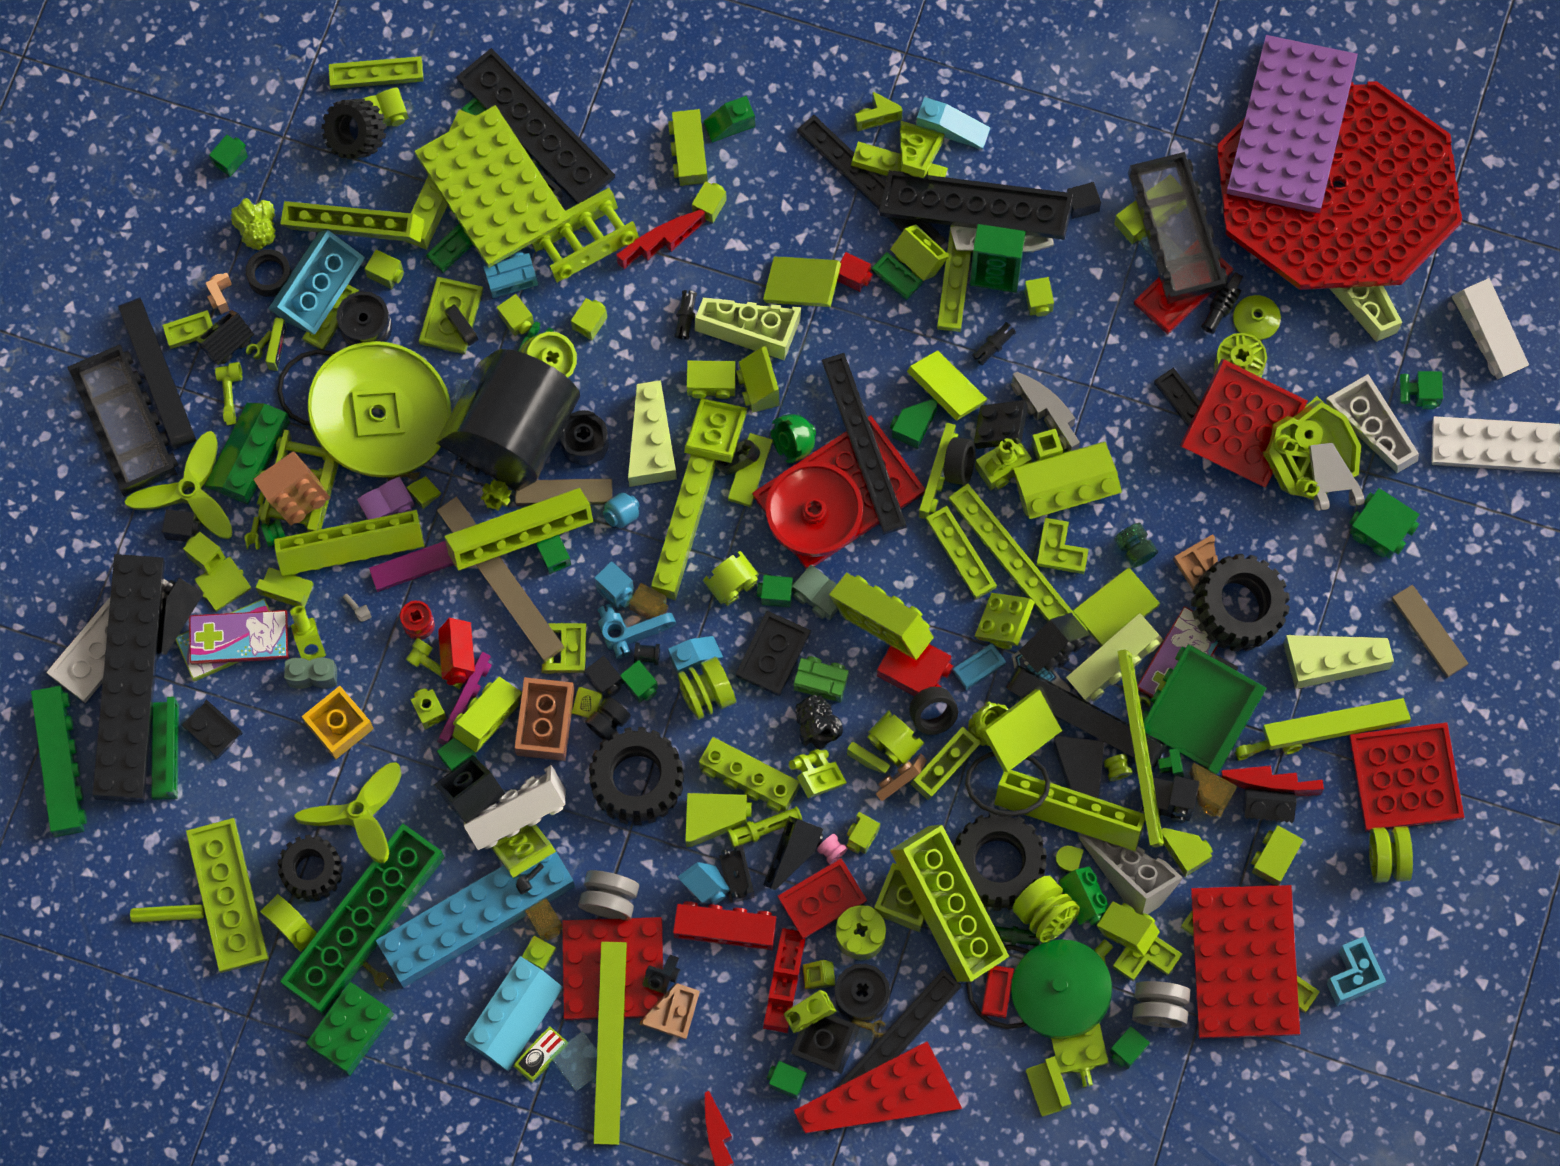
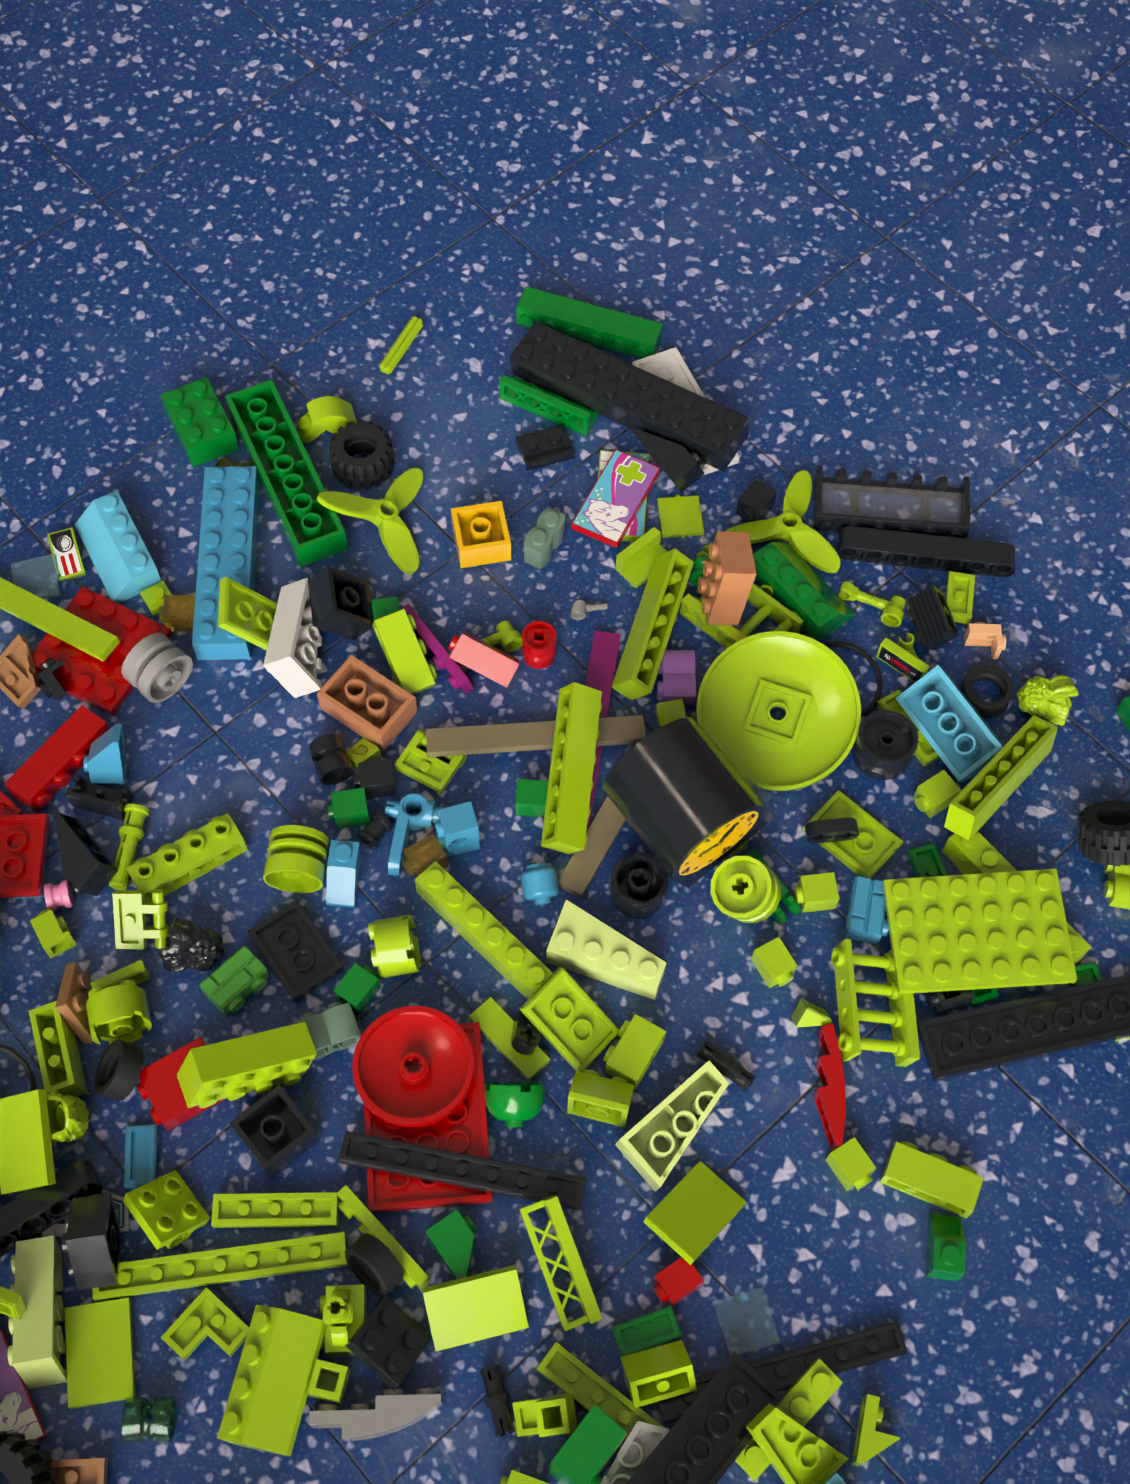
camera: 115 degrees right, 10 degrees down
lime brick [183,532,225,575] -> none
lime plate [186,818,269,973] -> none
lime bracket [290,606,326,661] -> none
lime brick [411,688,447,730] -> none
black hand [516,863,544,895] -> none
black tyre [589,727,684,826] -> none
lime slope [686,793,752,847] -> none
none -> black brick [230,1084,320,1179]
none -> lime brick [512,1393,578,1437]
none -> lime fence [519,1195,603,1332]
none -> clear light blue piece [713,1287,780,1356]
none -> lime slope [791,999,832,1027]

